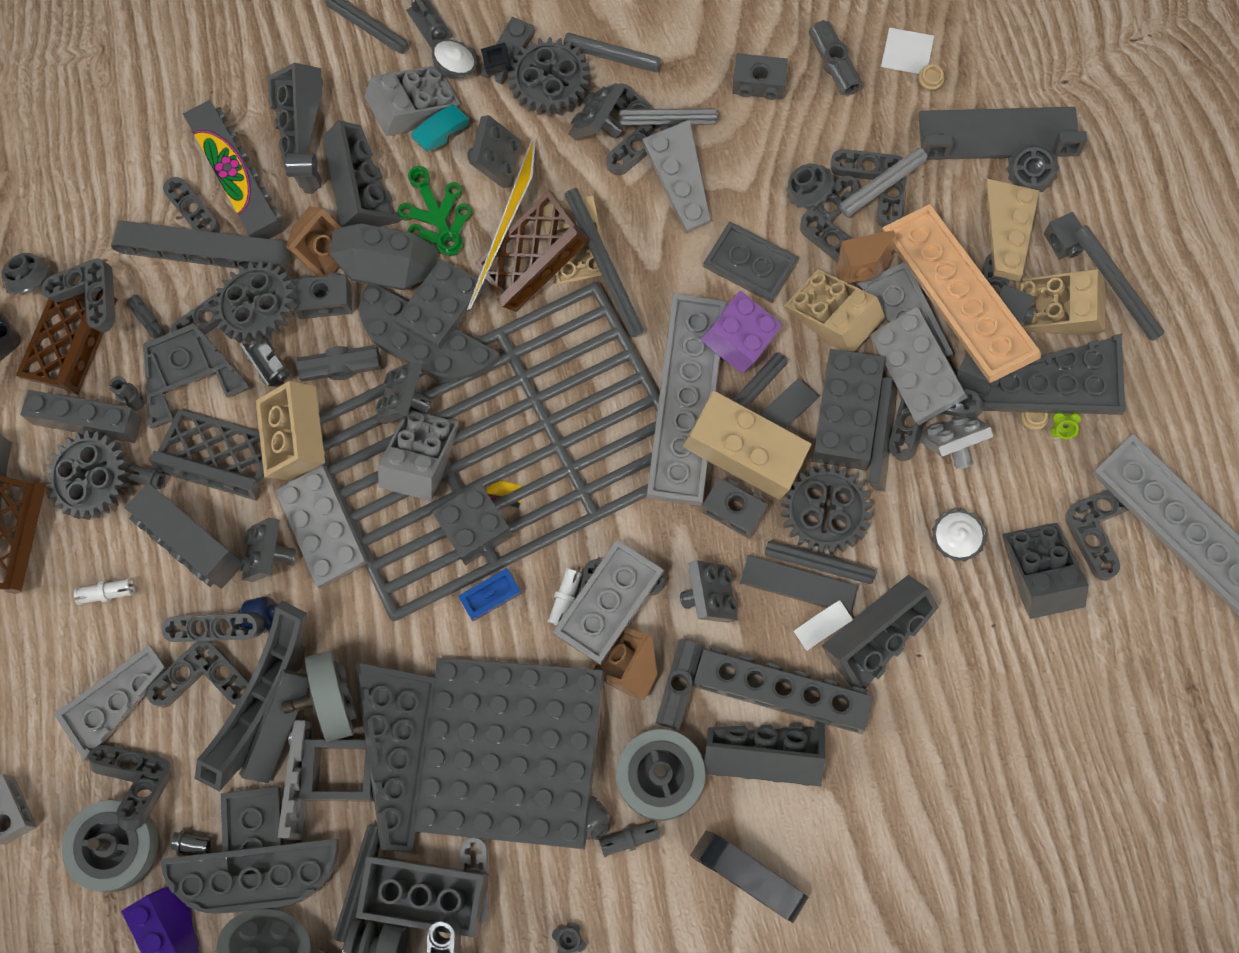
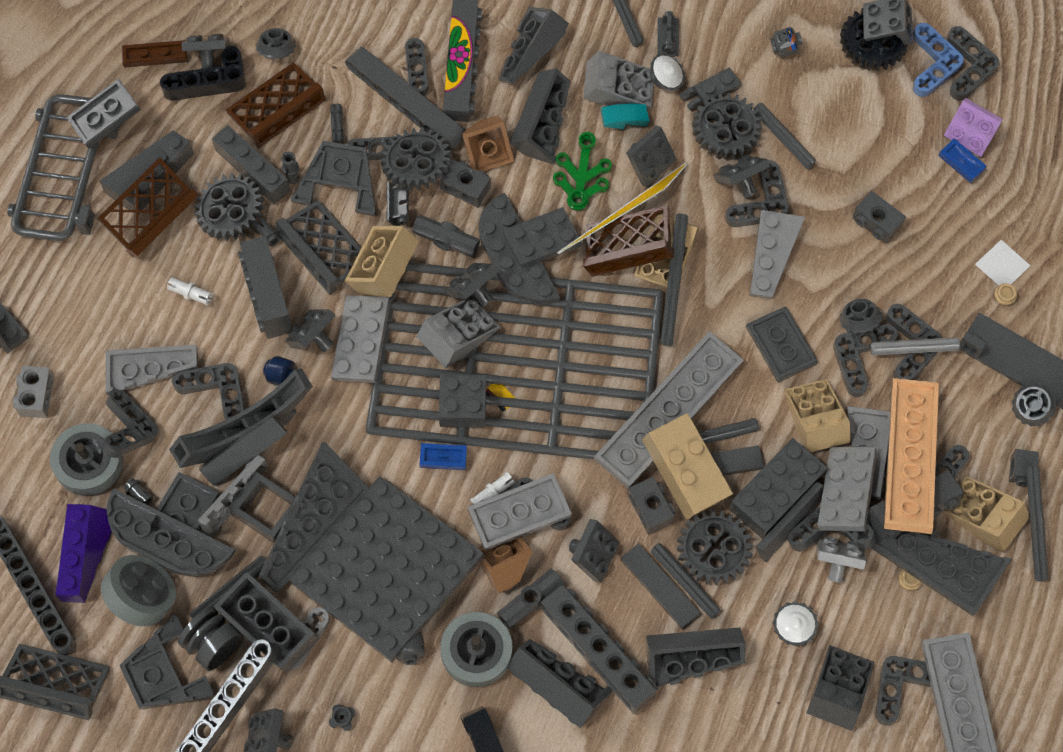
camera: 25 degrees right, 5 degrees down
dark grey beam [41,258,115,333] -> none
dark grey beam [162,612,264,642] -> none
light grey wheel [282,650,357,742] -> none
dark grey piece [285,153,322,194] -> none
dark grey wedge [329,223,439,290] -> none
black tile [481,42,512,75] -> none
dark grey pin [599,821,660,858] -> none
dark grey axle [618,108,718,125] -> none
medium lavender brick [700,290,782,374] -> none
white sticker [793,600,853,651] -> none
dark grey piece [809,20,863,96] -> none
medium nougat slope [837,230,895,283] -> none
tan wing [985,179,1039,282] -> none
lime plate [1050,412,1081,440] -> none

